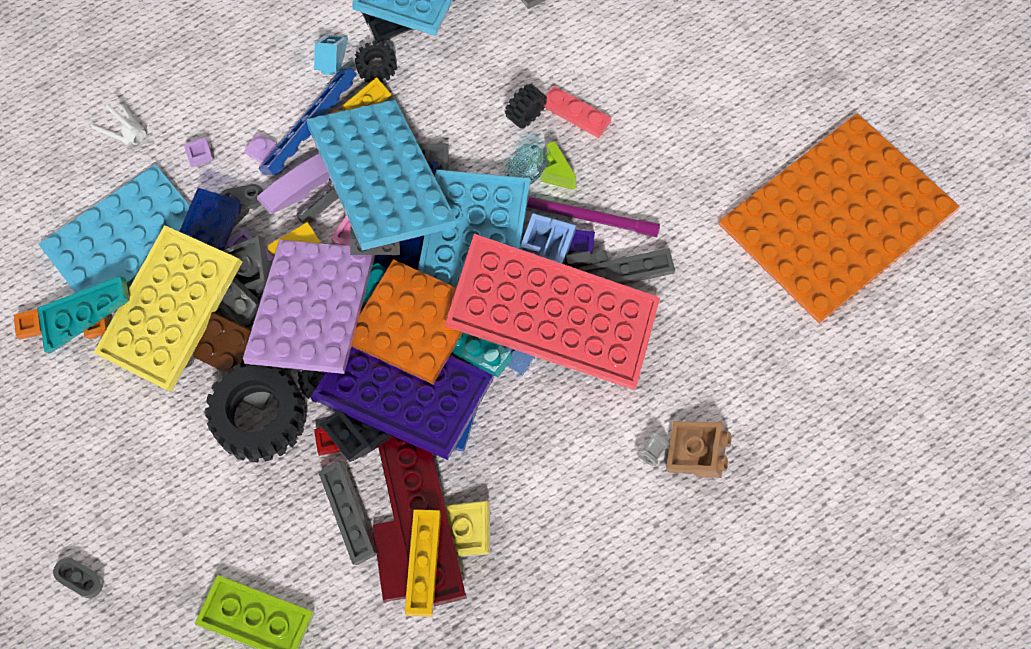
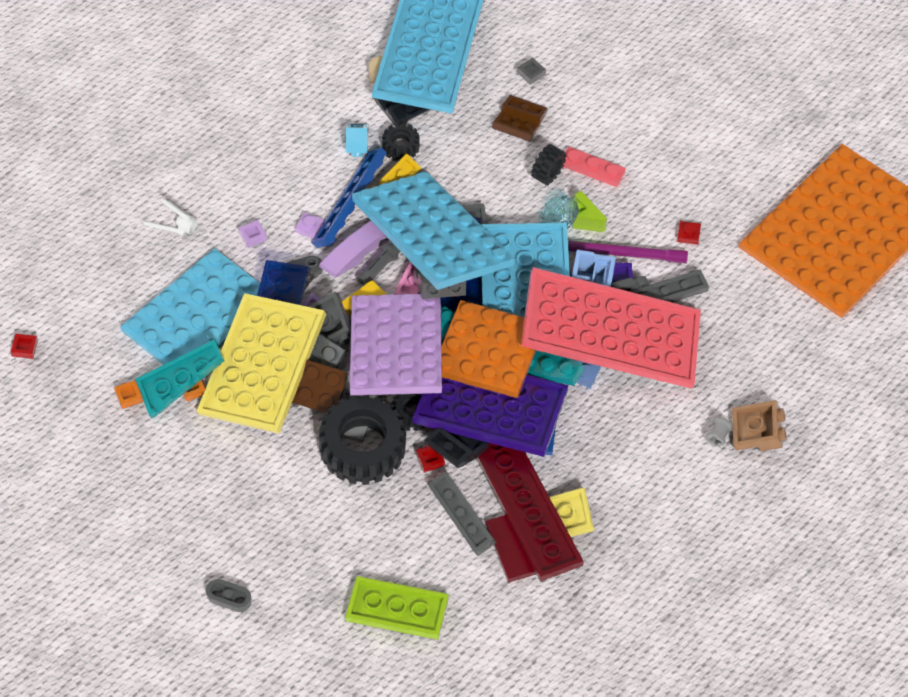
camera: 15 degrees left, 10 degrees down
yellow plate [405,510,441,617] -> none
none -> reddish brown slope [492,95,548,142]
none -> red plate [677,221,701,245]

